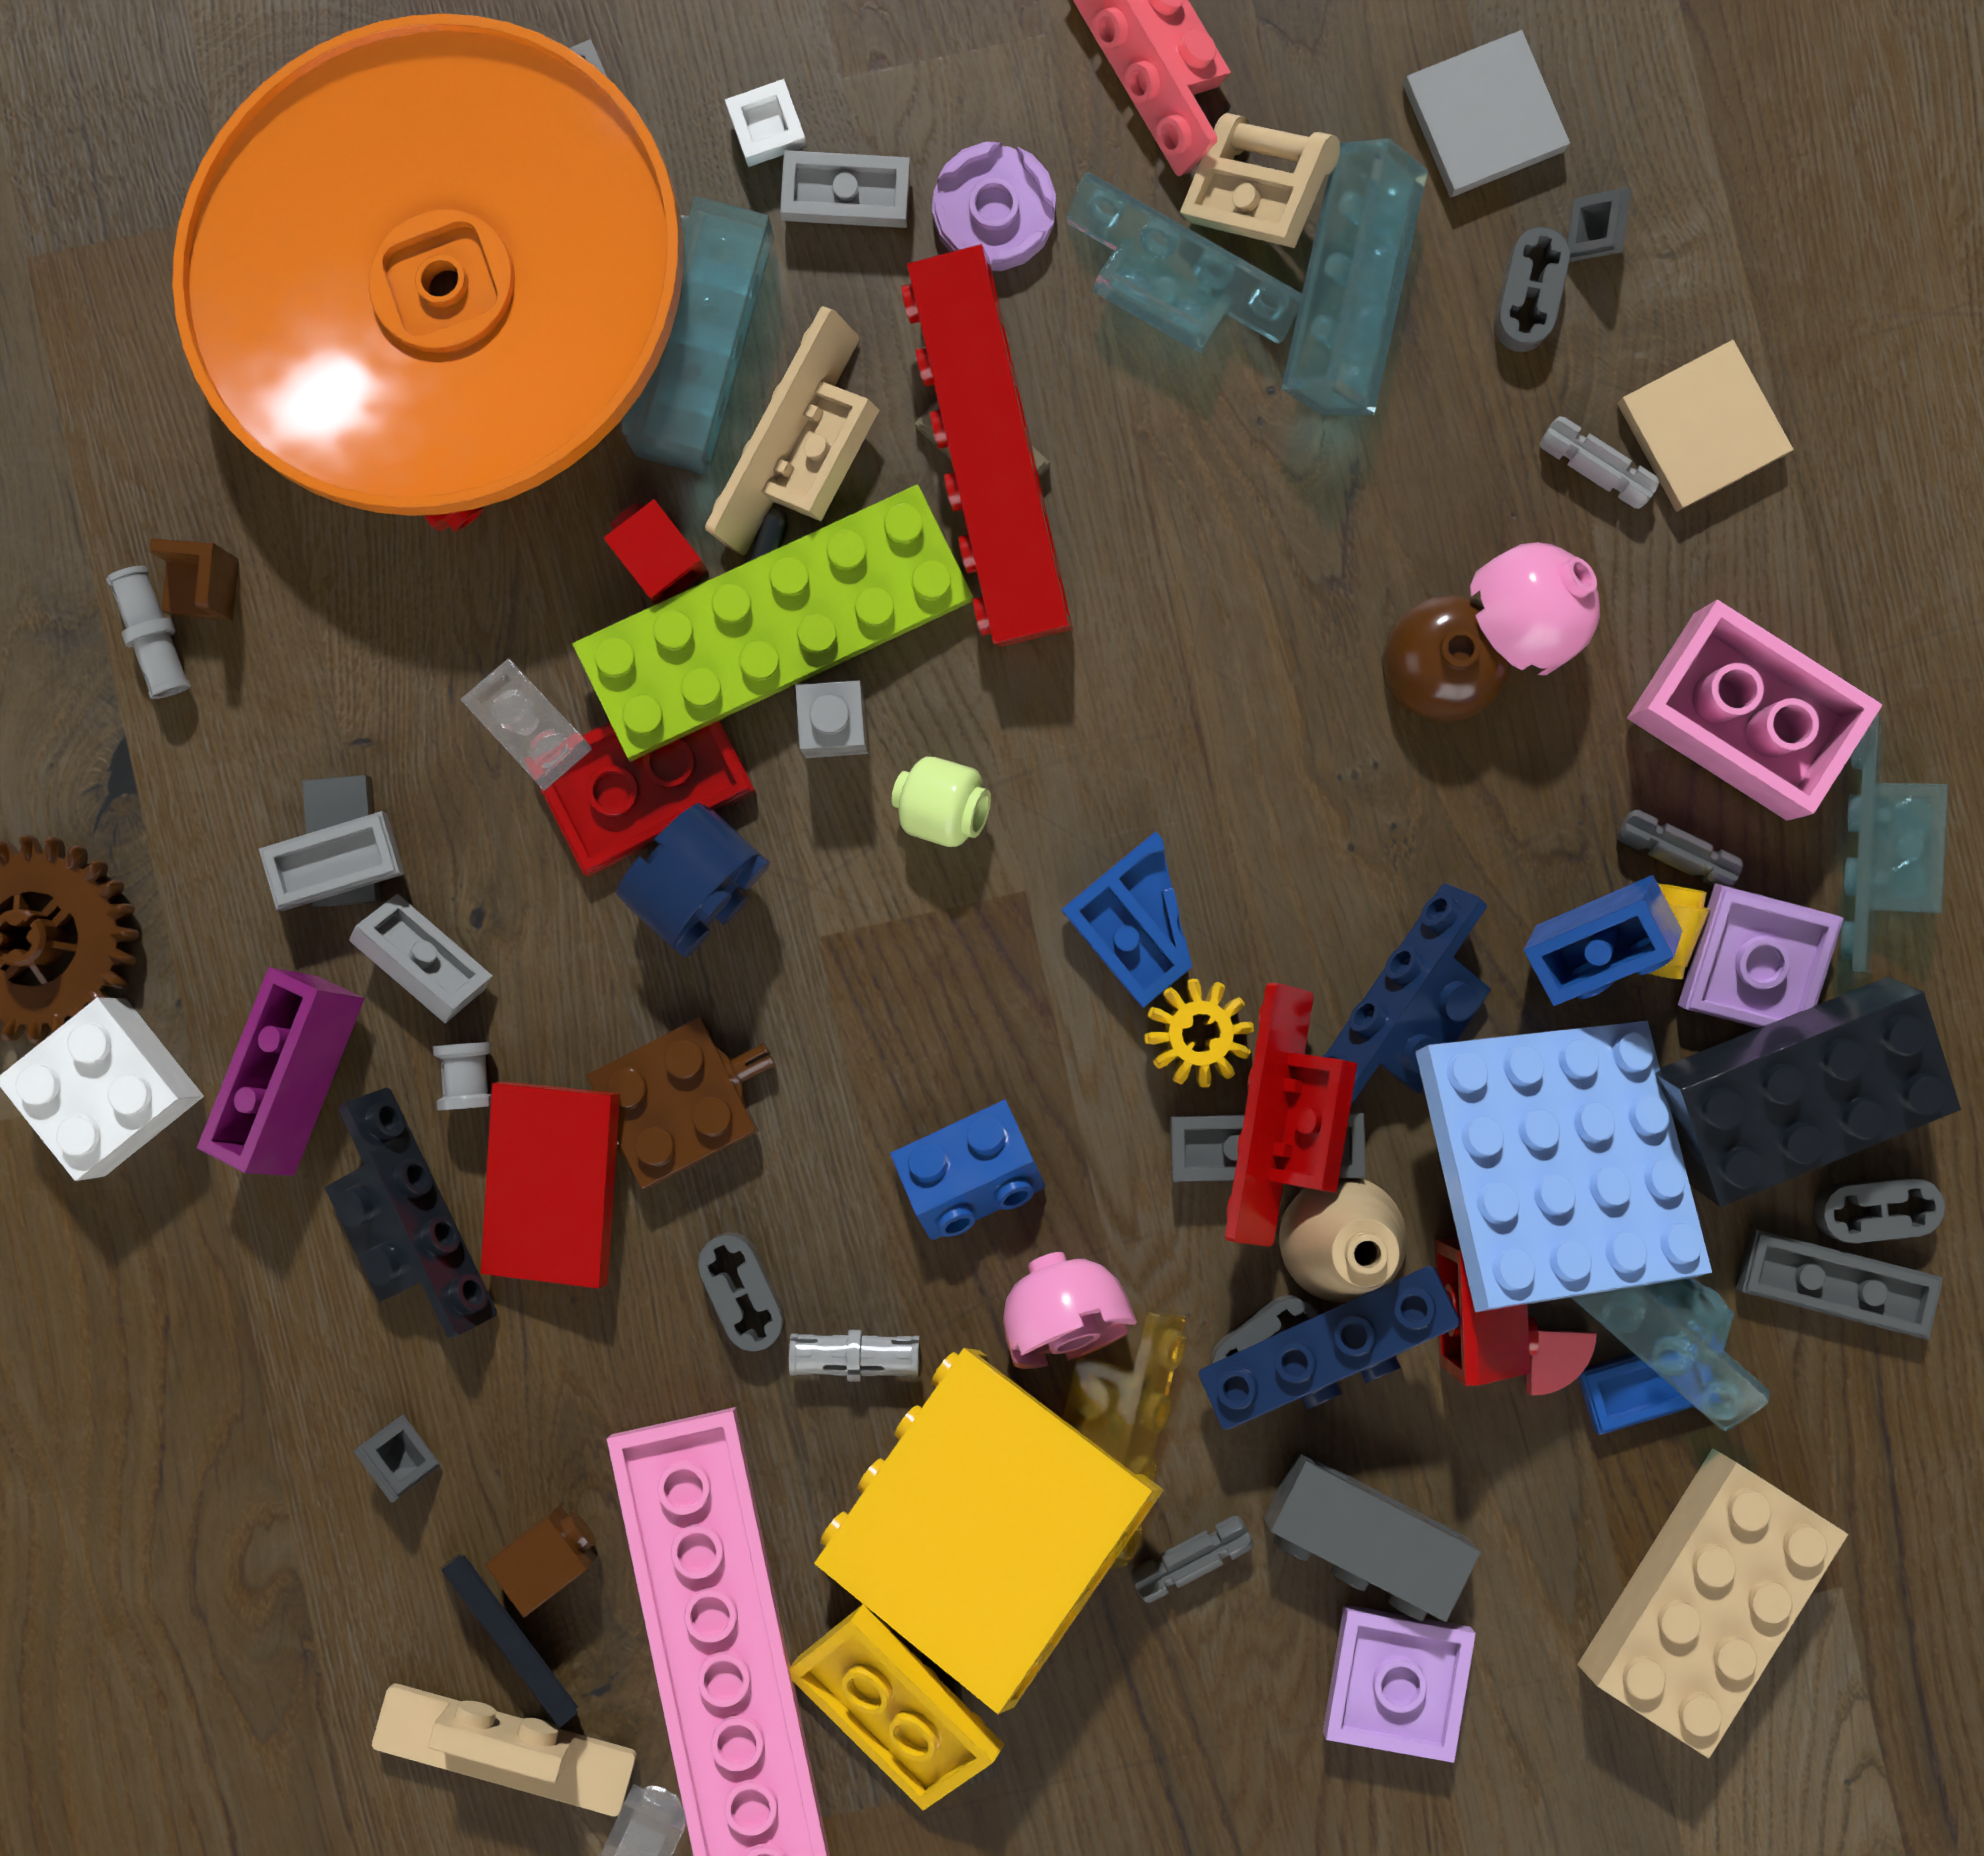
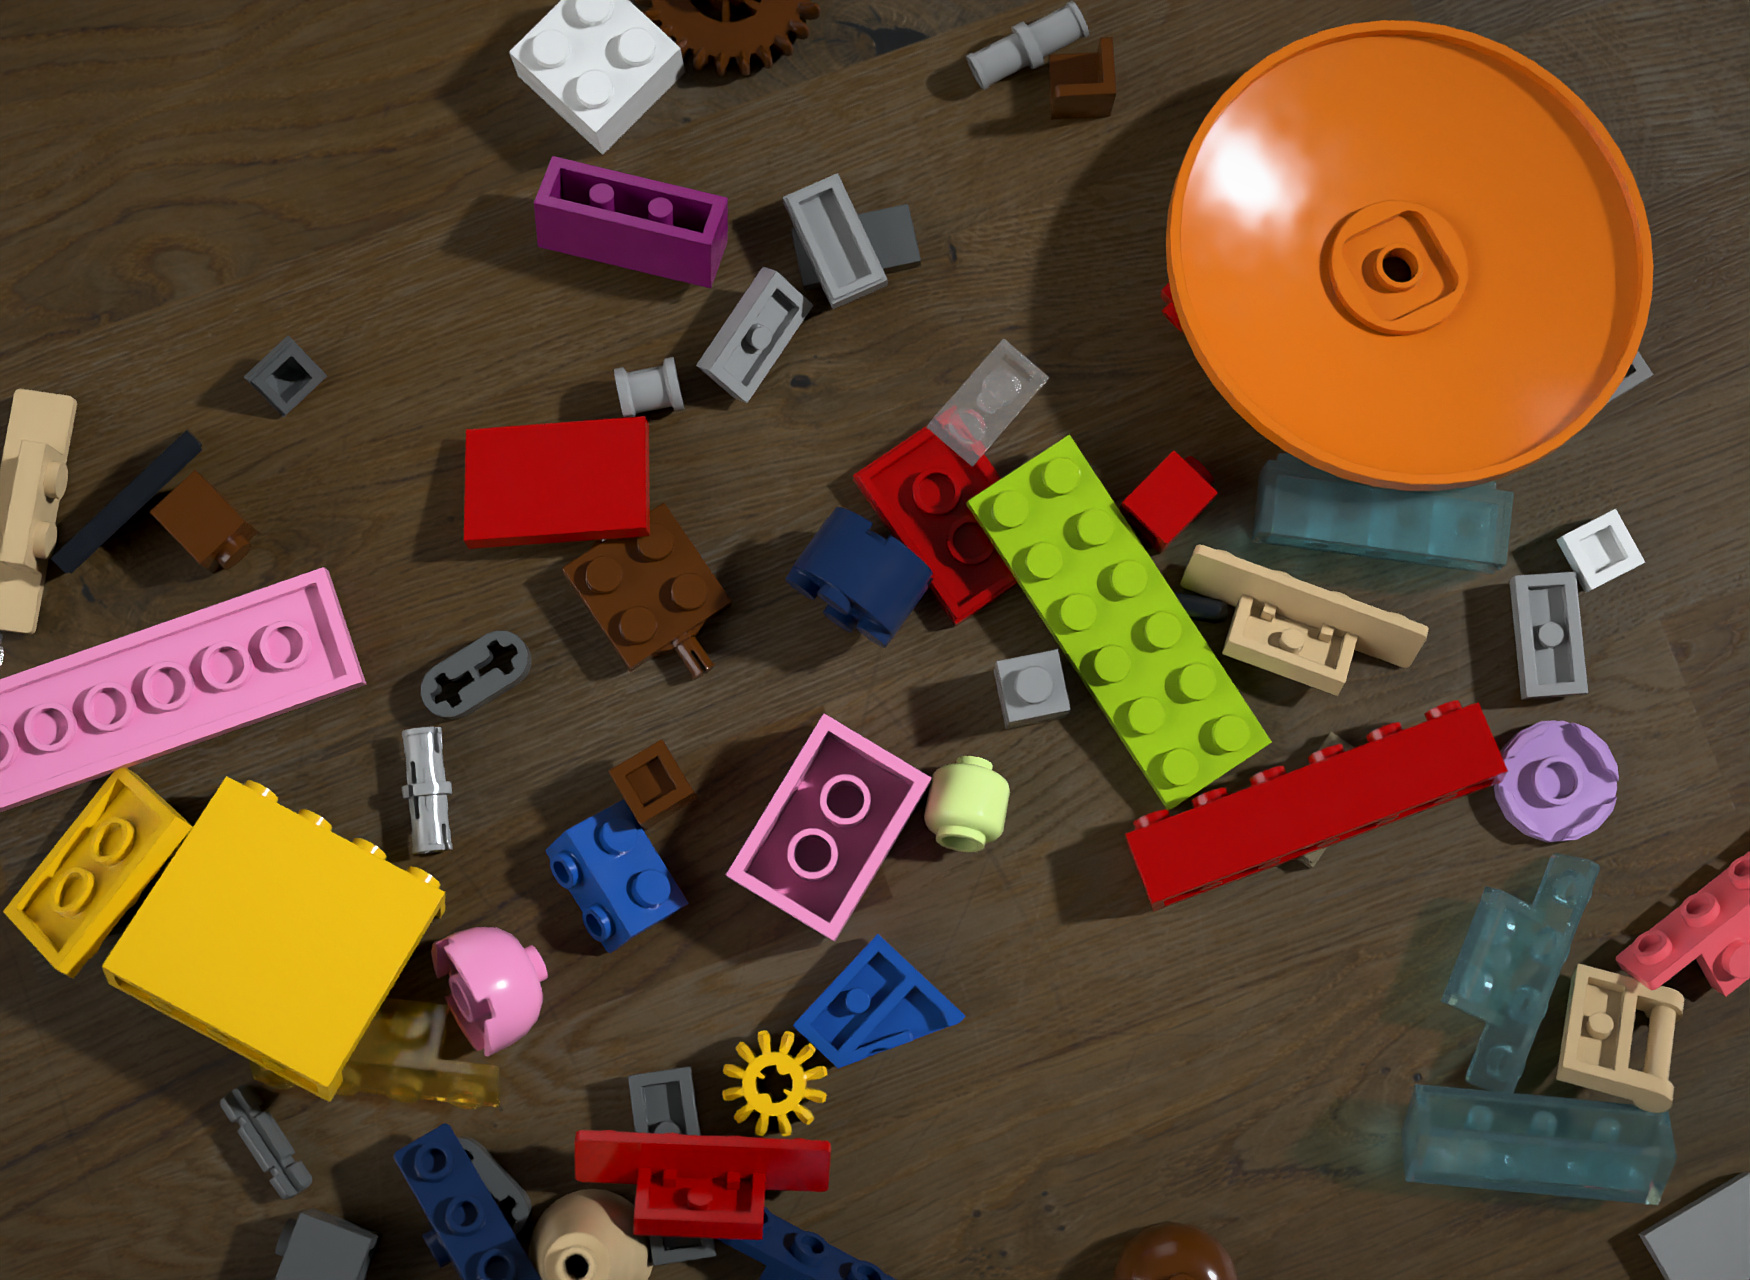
camera: 80 degrees right, 5 degrees down
black bracket [324,1087,497,1339] -> none
none -> reddish brown panel [608,739,698,830]
none -> bright pink brick [726,714,931,942]

